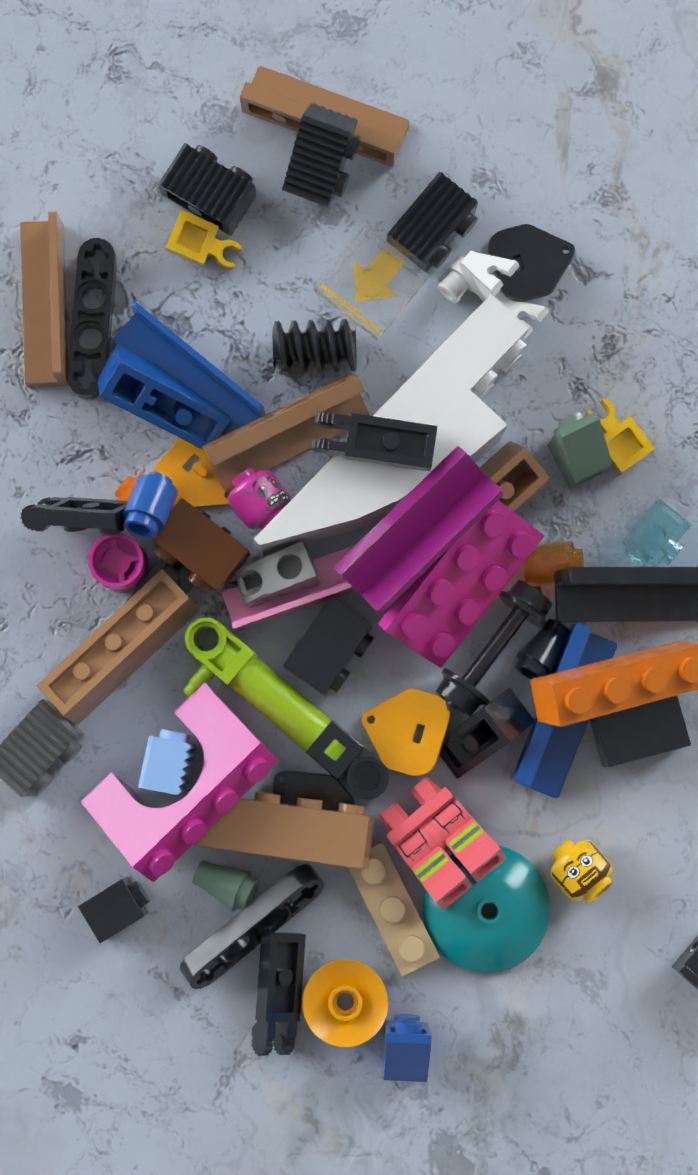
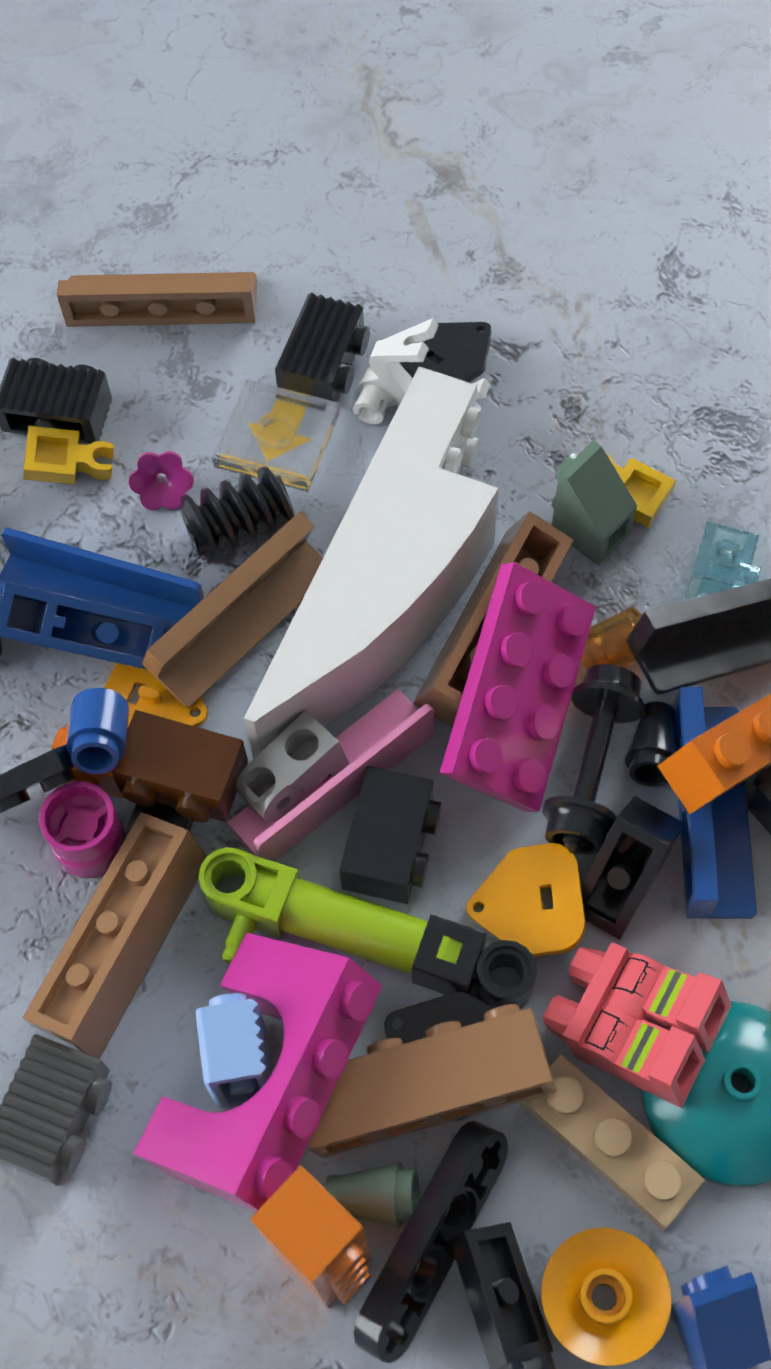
camera: 15 degrees left, 20 degrees down
black brick [78,876,150,943] -> none
dark pink head [228,467,290,531] -> none
black brick [282,103,361,207] -> none
black hinge [311,412,438,472] -> none
magenta panel [334,446,504,614] -> none
none -> dark pink plant [129,451,194,510]
none -> orange brick [250,1165,372,1308]

